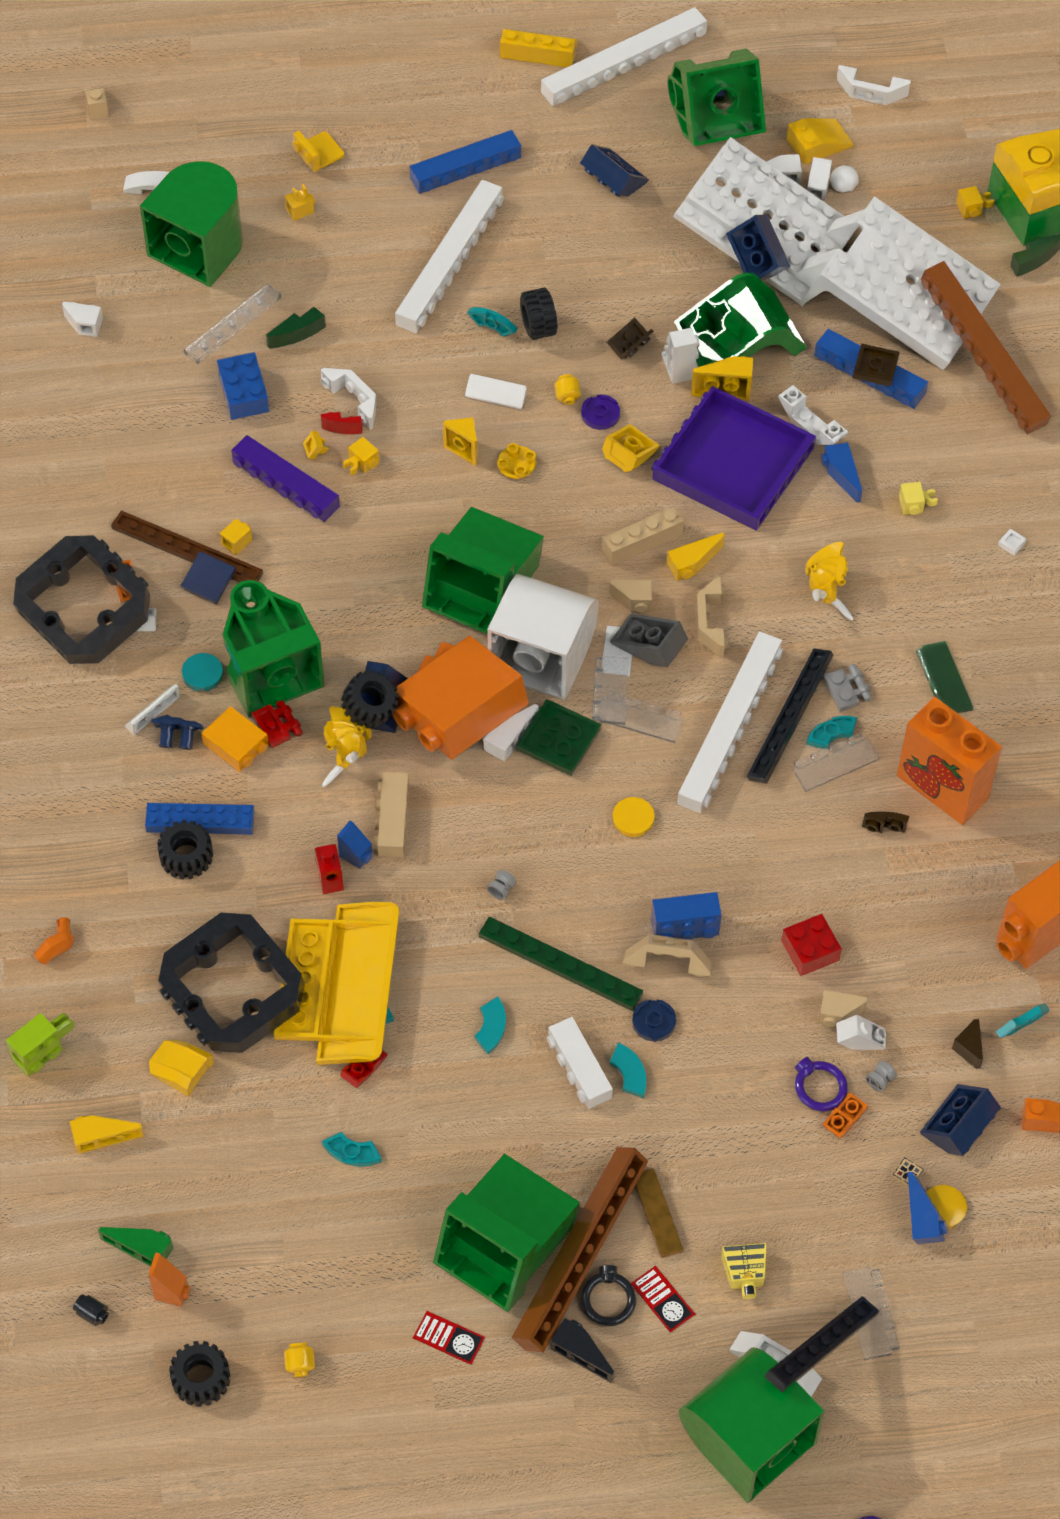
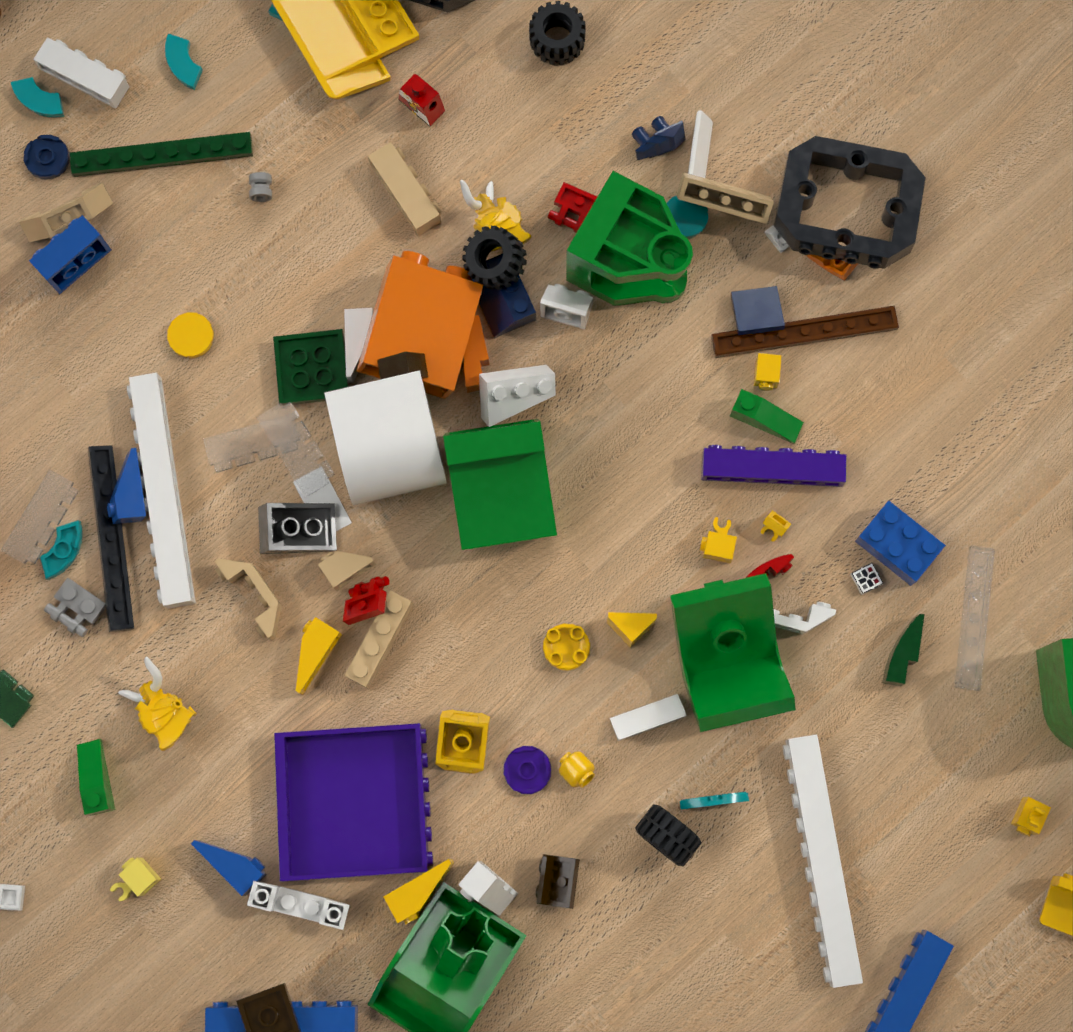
camera: 150 degrees right, 20 degrees up
blue piece [145,803,255,835] -> none
light orange brick [201,706,268,772] -> none
blue slope [337,820,373,869] -> none
none -> green slope [77,739,116,816]
none -> blue slope [107,448,146,524]
none -> red plate [342,576,390,625]
none -> dark brown slope [377,352,428,380]
none -> white wedge [479,365,556,427]
none -> white slope [540,284,593,329]
none -> green piece [670,573,796,732]
none -> tan brick [676,172,774,224]
none -> green slope [730,389,804,444]
none -> tile [850,563,884,595]

